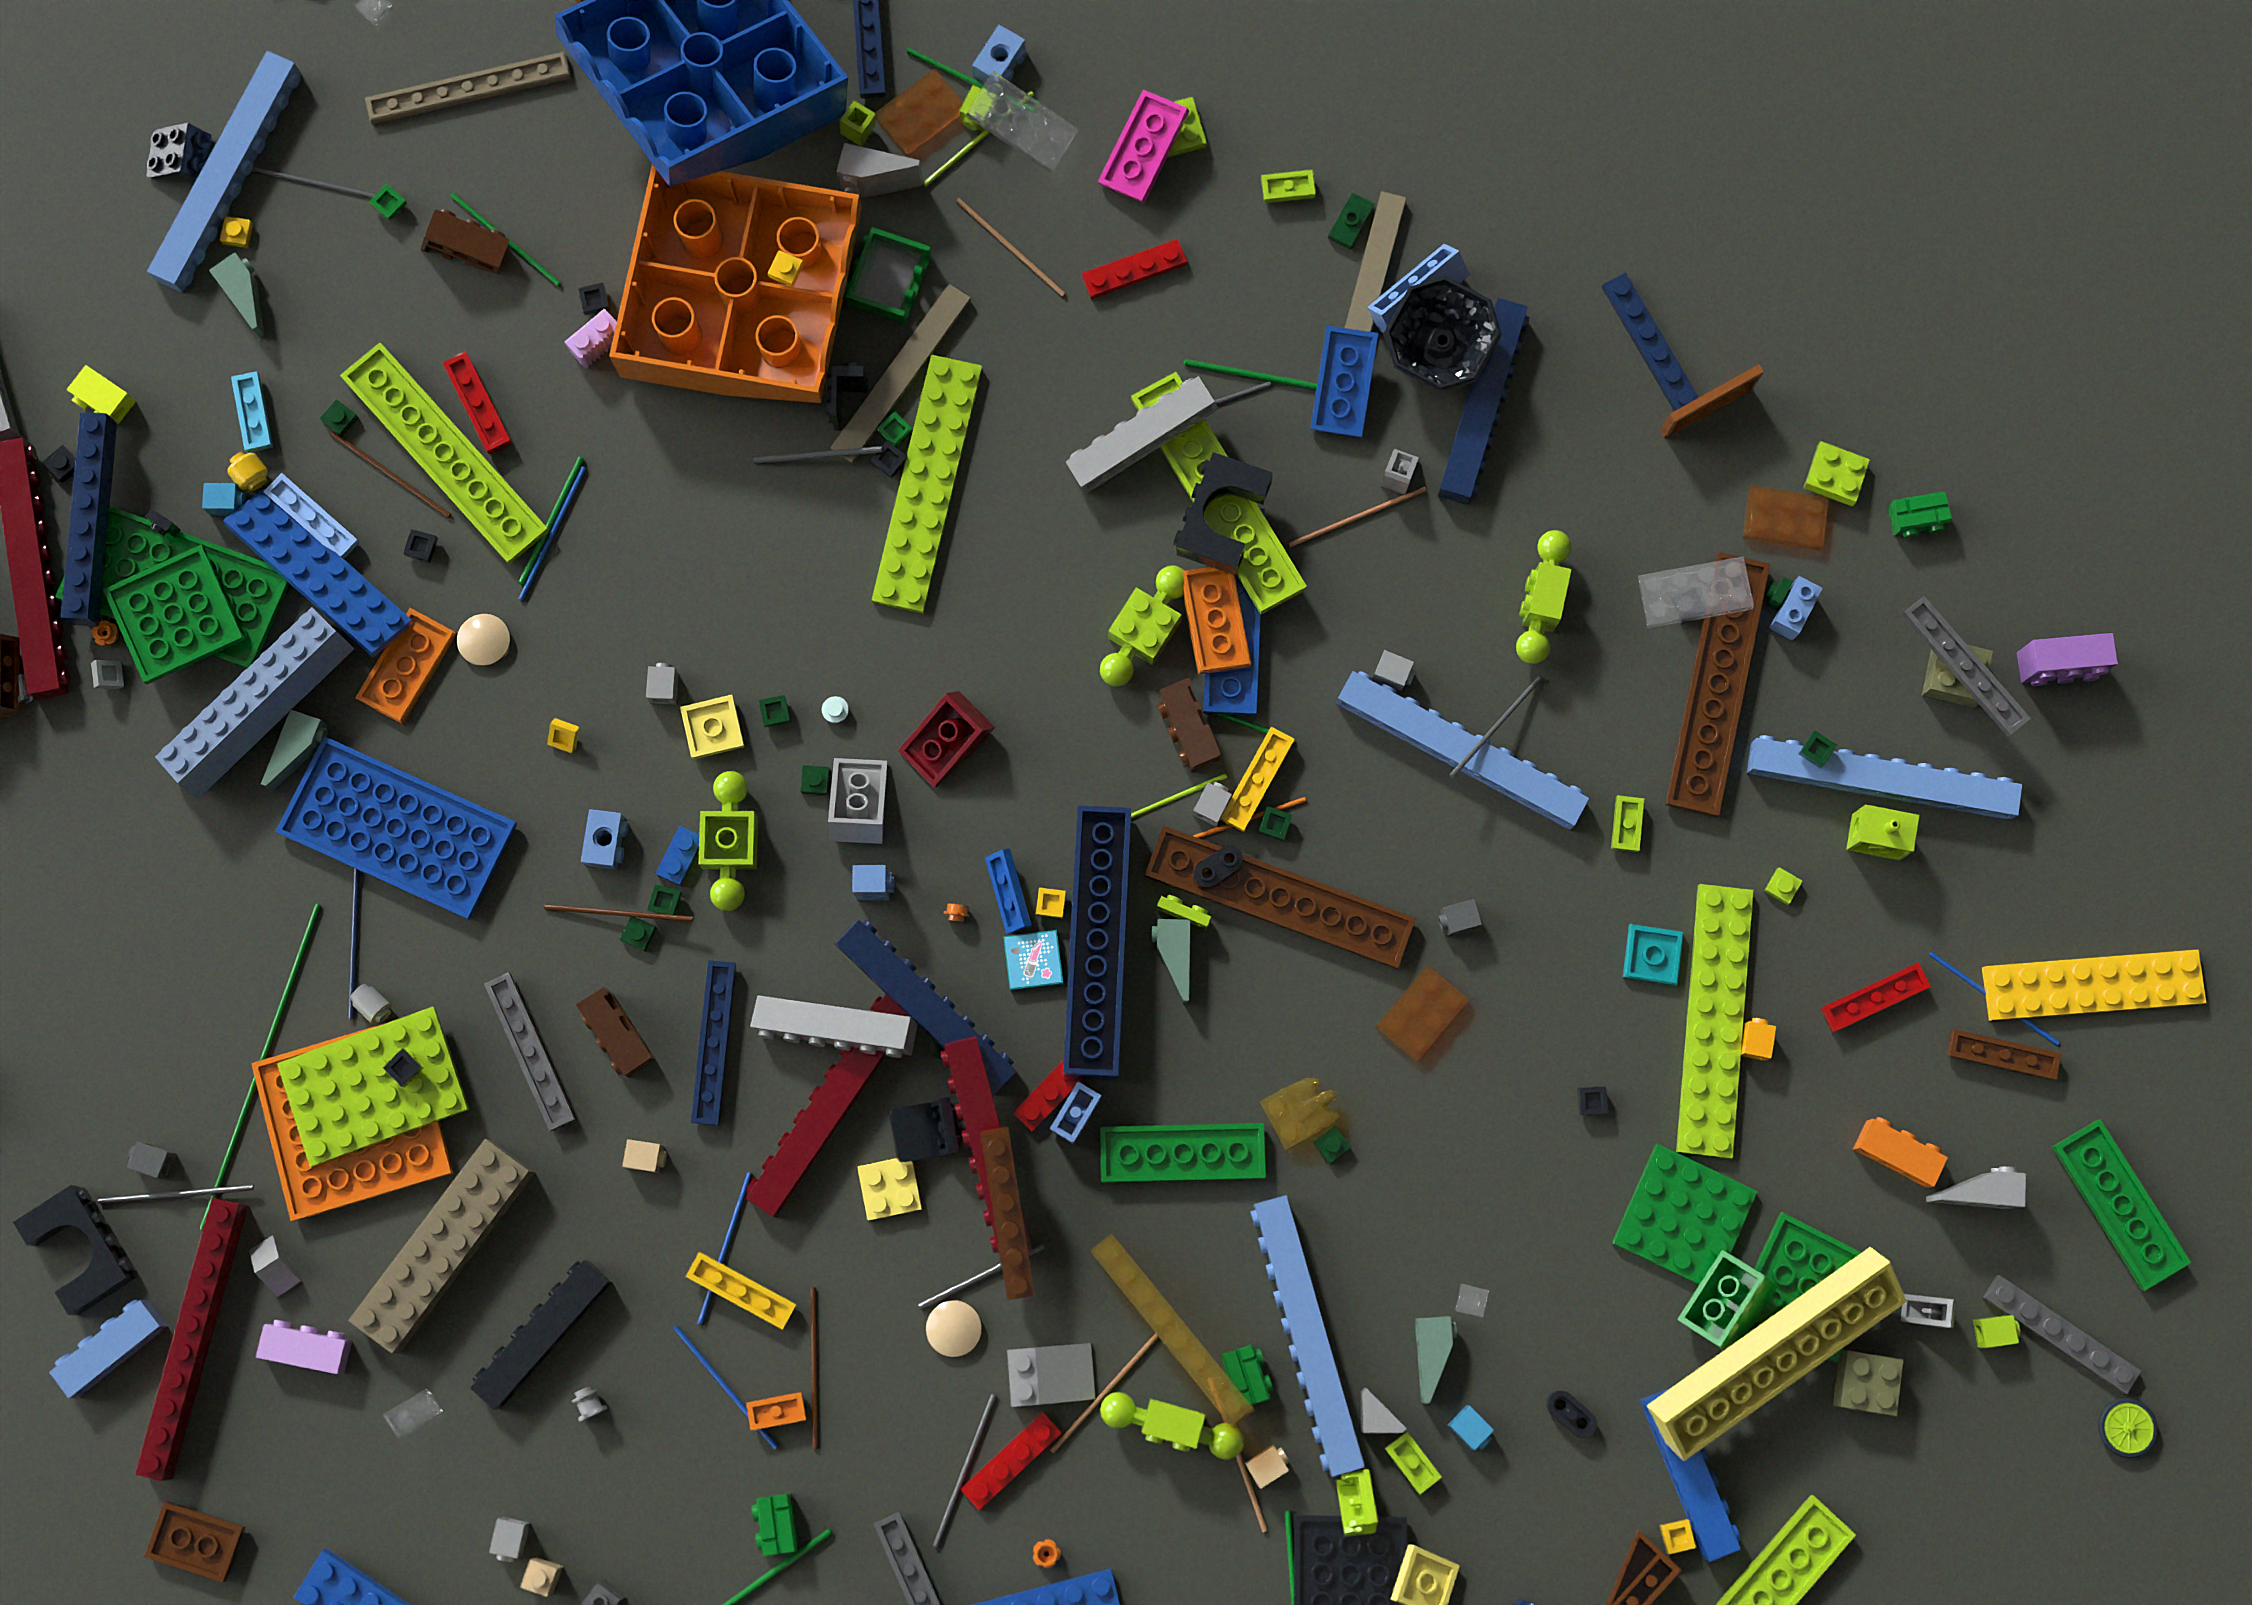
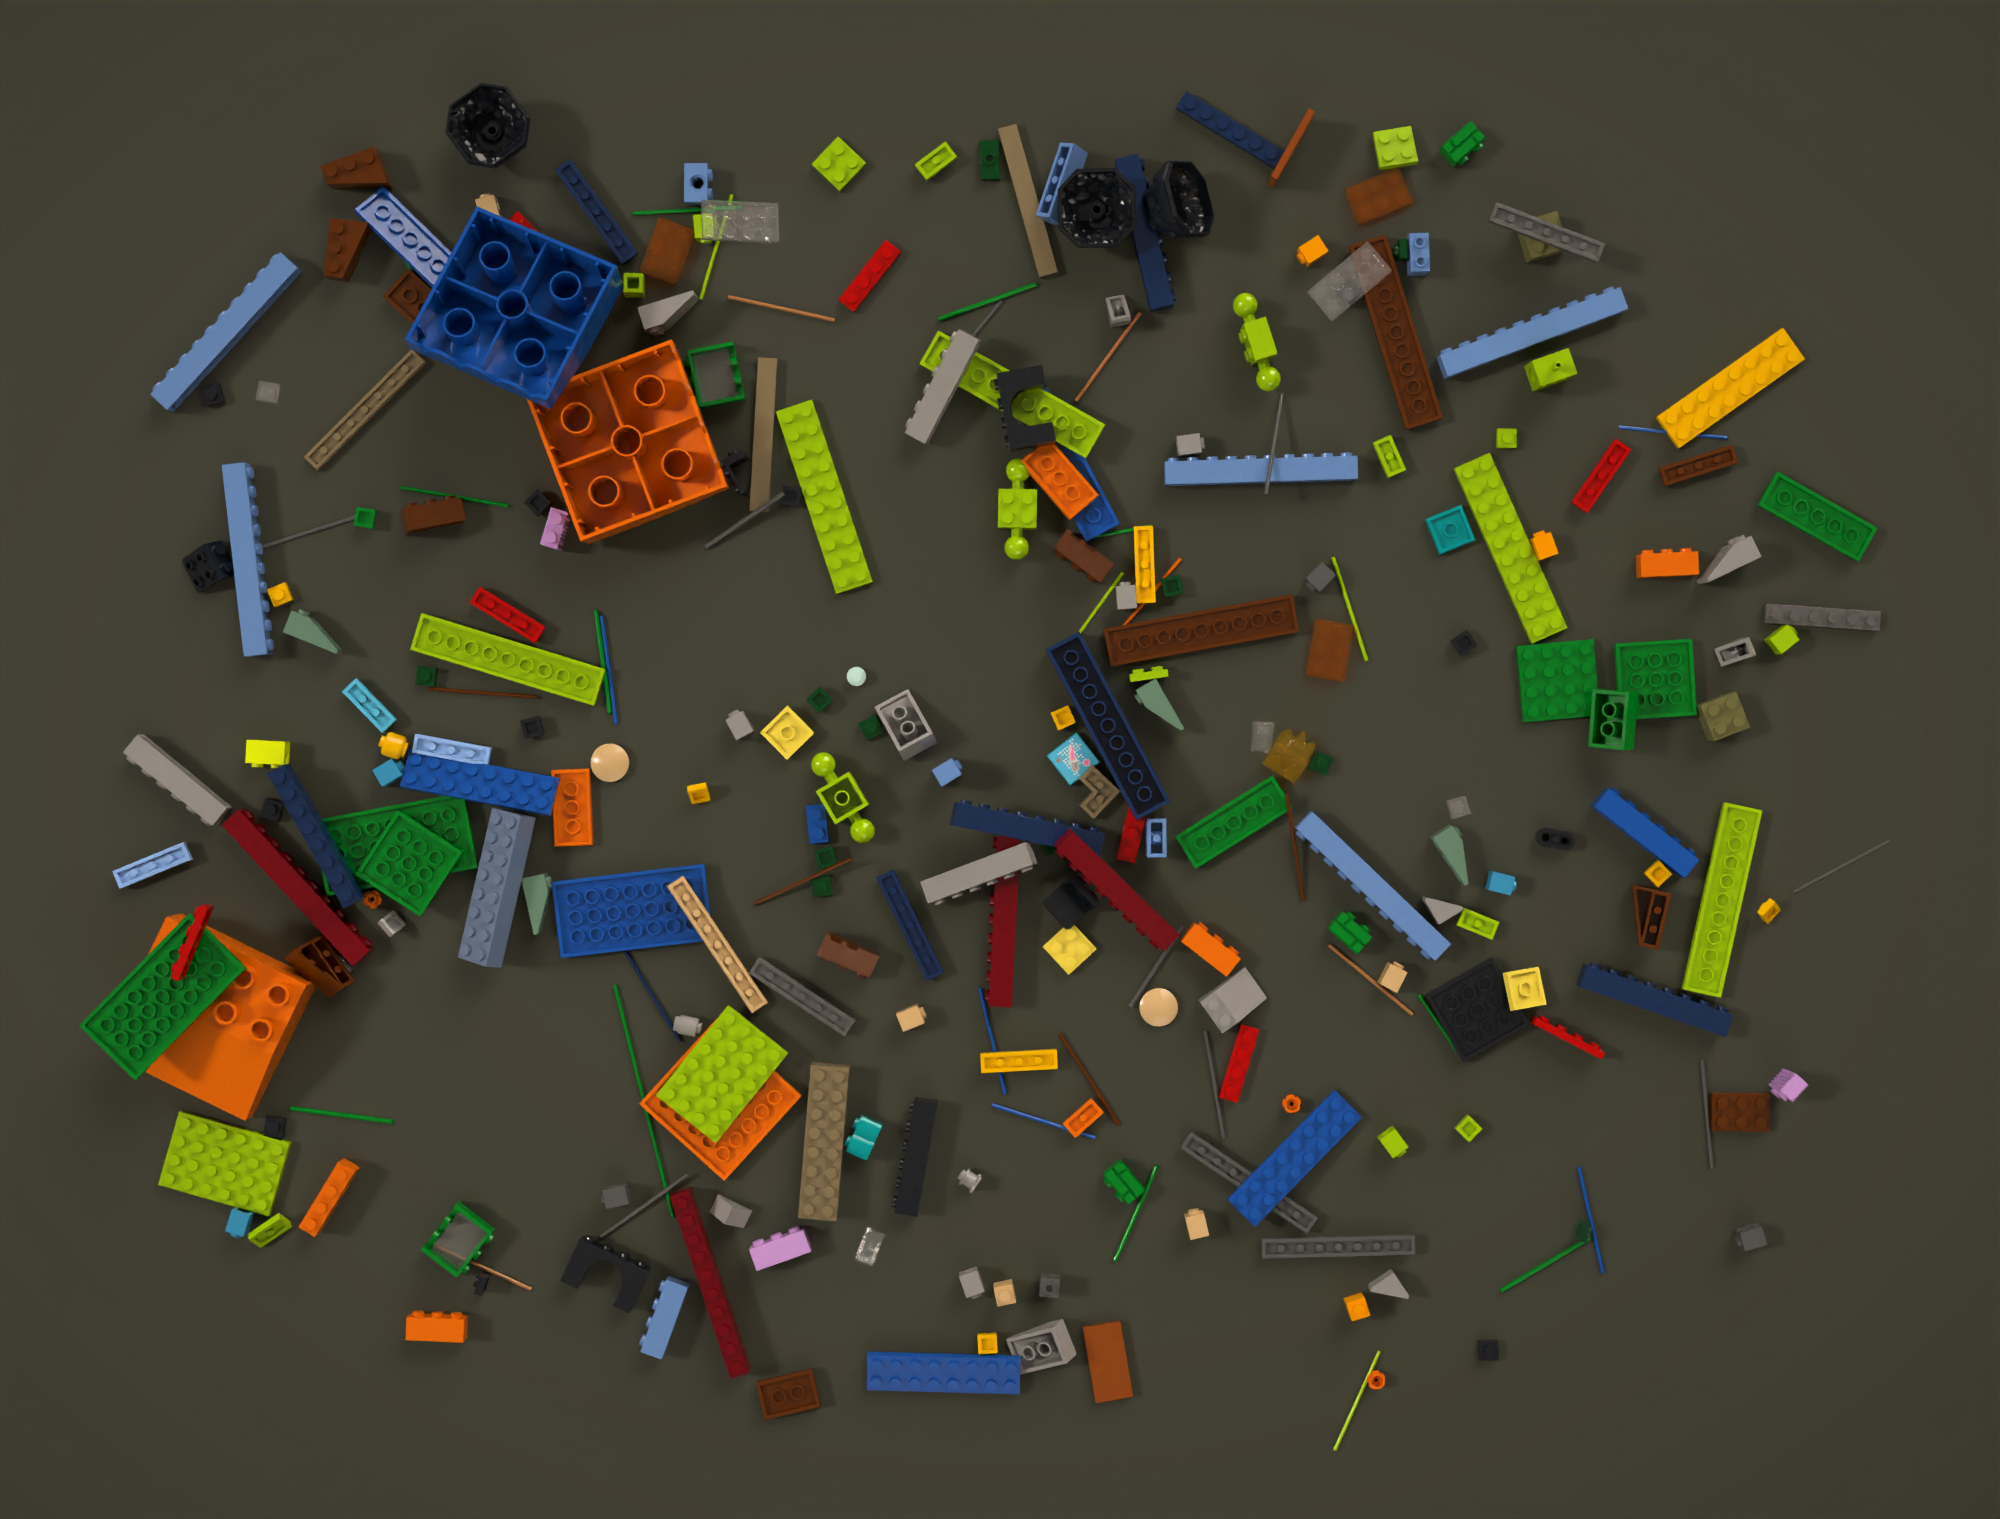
camera: 25 degrees left, 10 degrees up
black plate [145,508,181,538] -> none
black plate [383,1048,424,1087] -> none
medium blue brick [581,809,628,870] -> none
yellow plate [768,250,804,287] -> none
green tile [876,412,913,448] -> none
dark red slope [898,691,995,787] -> none
orange plate [943,903,970,922] -> none
reddish brown brick [981,1126,1035,1301] -> none
blue plate [985,849,1032,934] -> none
medium nougat axle [1050,1332,1161,1454] -> none
clear yellow brick [1090,1233,1255,1428] -> none
dark pink plate [1098,90,1190,204] -> none
lime brick [1100,1392,1244,1460] -> none
black plate [1193,846,1243,889] -> none
blue plate [1310,325,1378,438] -> none
lime hinge [1336,1469,1378,1536] -> none
light yellow brick [1647,1247,1907,1461] -> none
dark green plate [1798,730,1837,769] -> none
medium lavender brick [2017,633,2118,686] -> none
lime wheel [2098,1398,2158,1458] -> none
none -> tan tile [667,876,768,1013]
none -> teal brick [844,1115,883,1161]
none -> dark tan plate [1079,764,1120,819]
none -> black rock [1142,161,1215,239]
none -> orange brick [1180,922,1241,977]
none -> clear slope [1251,721,1274,752]
none -> reddish brown axle [1285,794,1305,901]
none -> light orange brick [1296,235,1328,267]
none -> lime axle [1331,556,1368,661]

